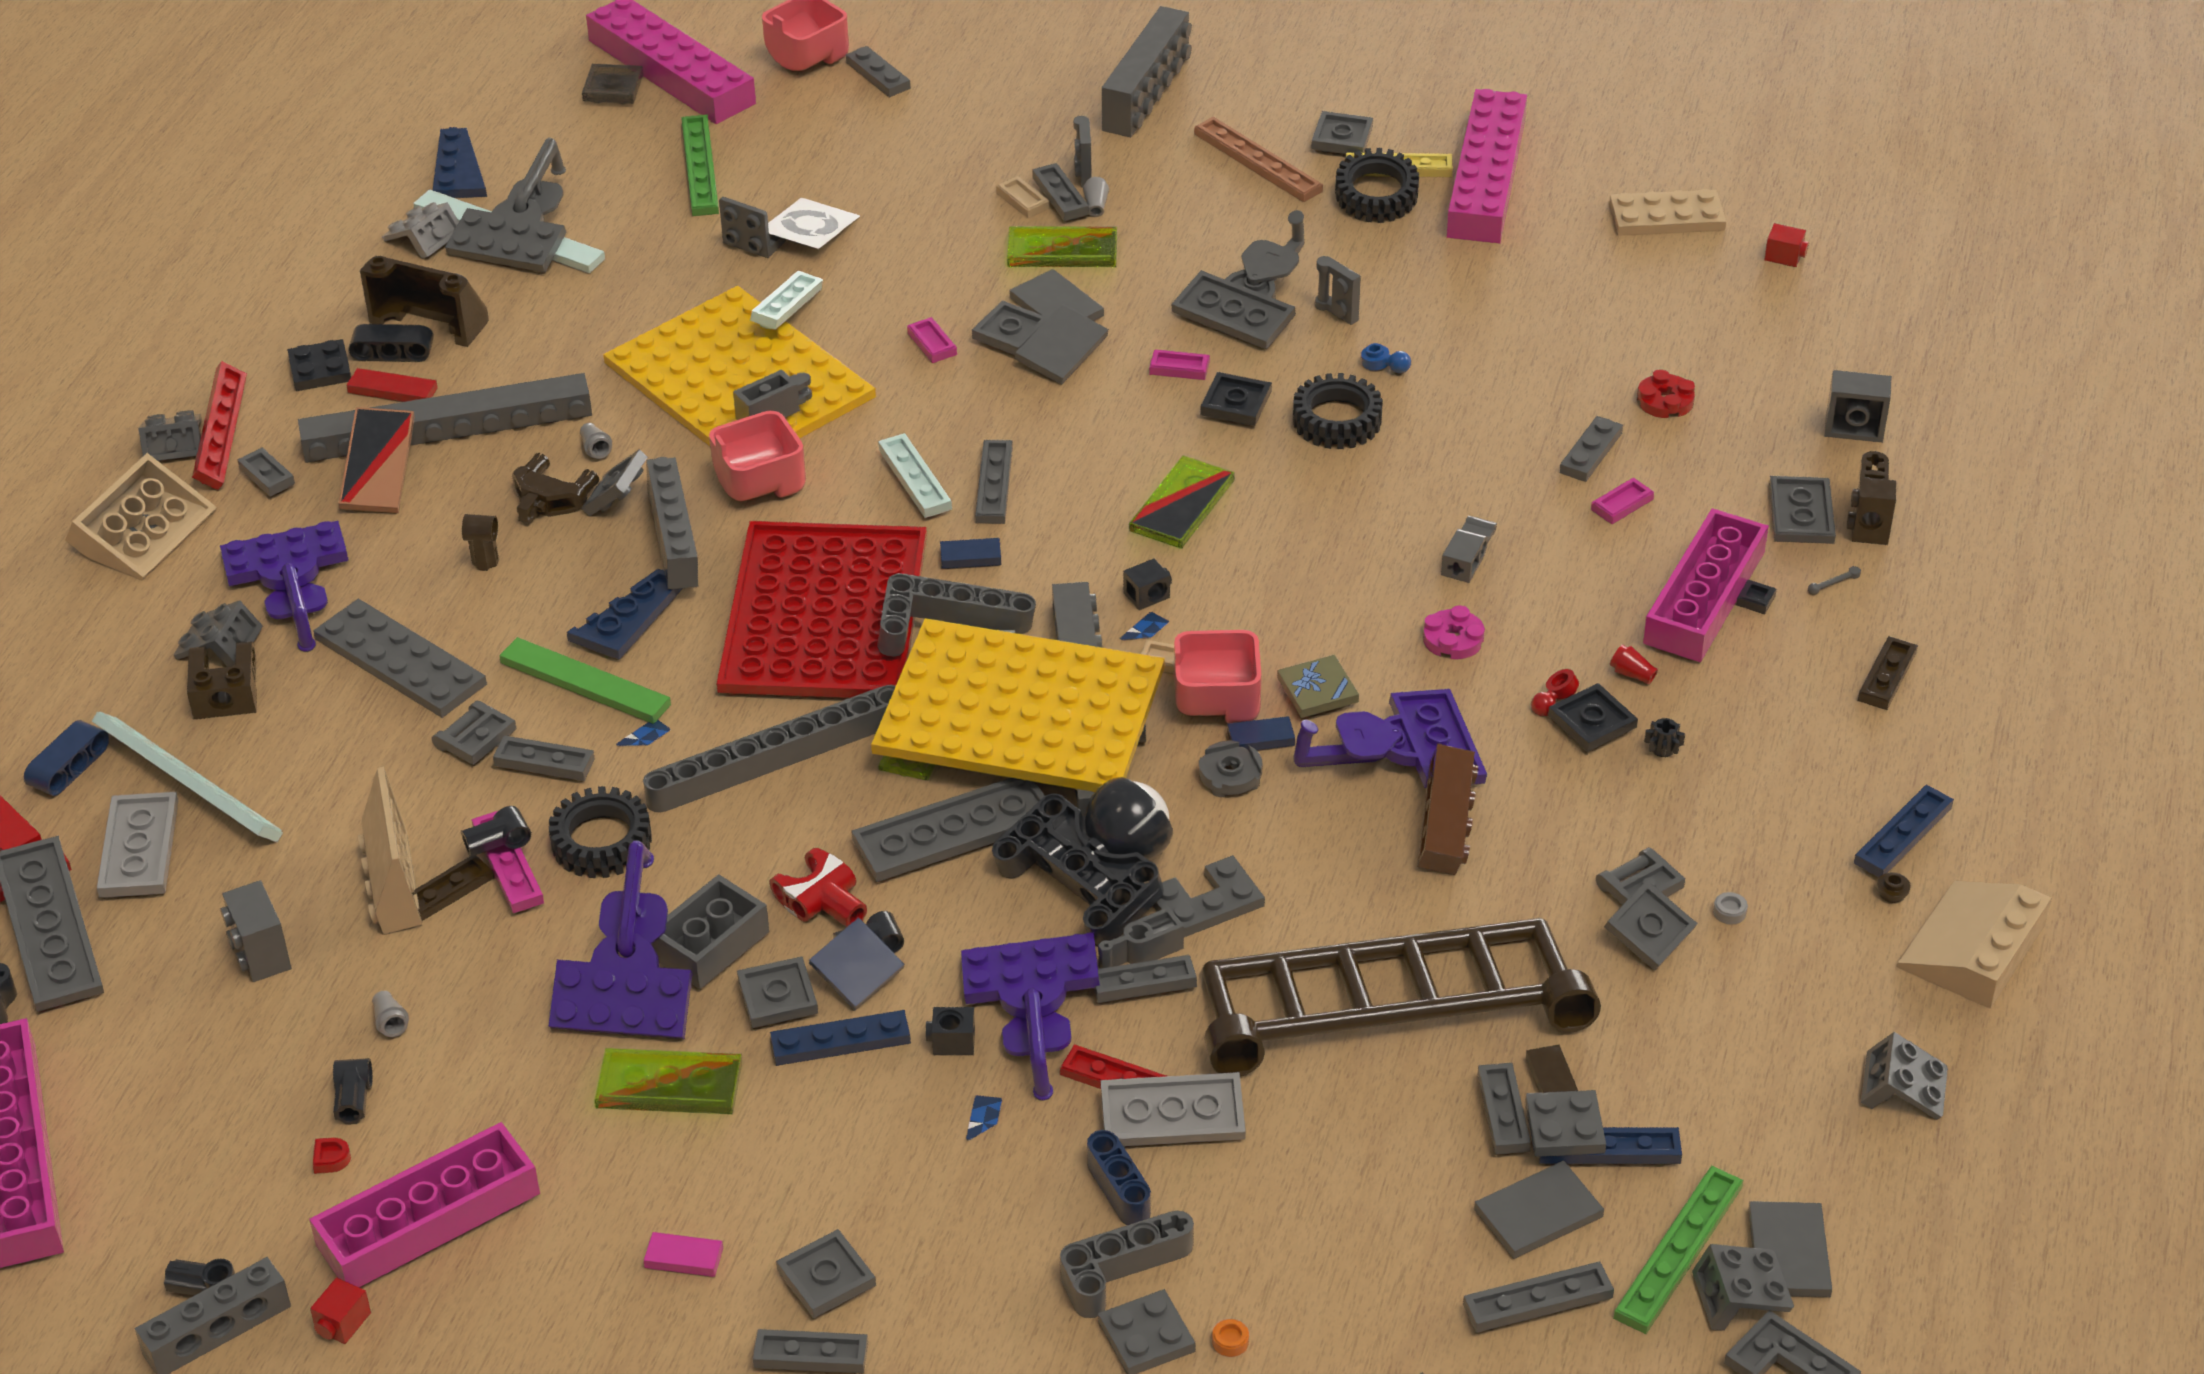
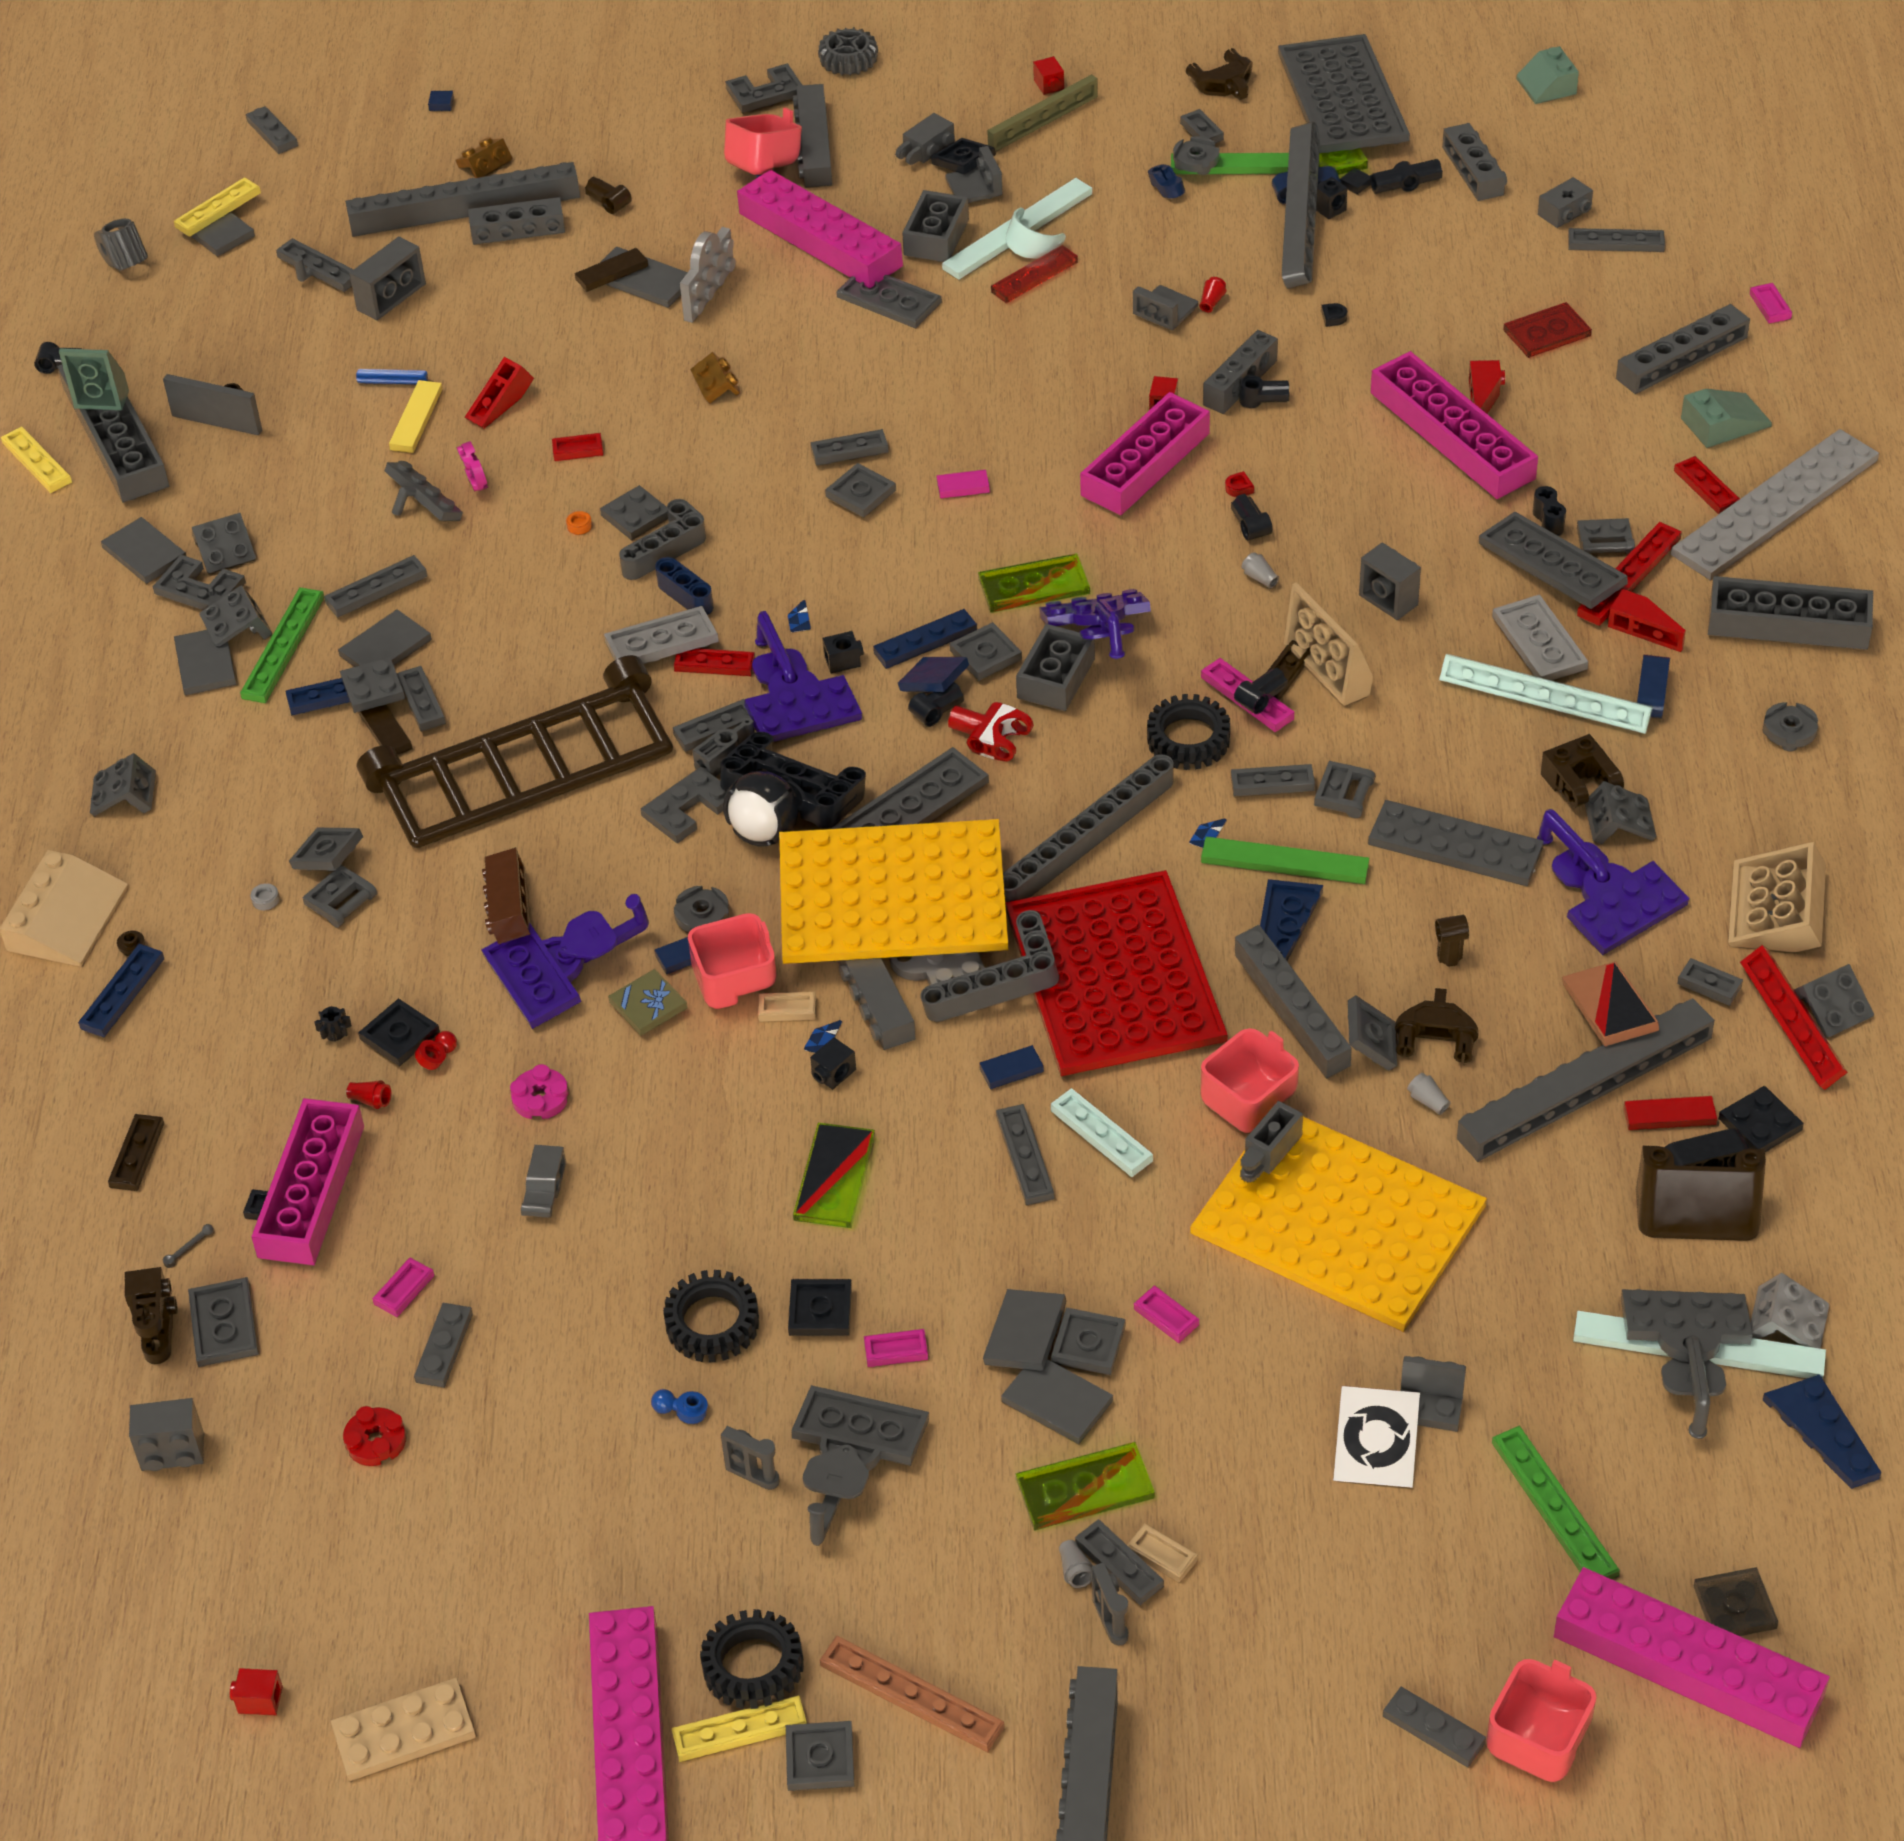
camera: 165 degrees right, 5 degrees up
light aqua plate [750,271,823,330] -> none

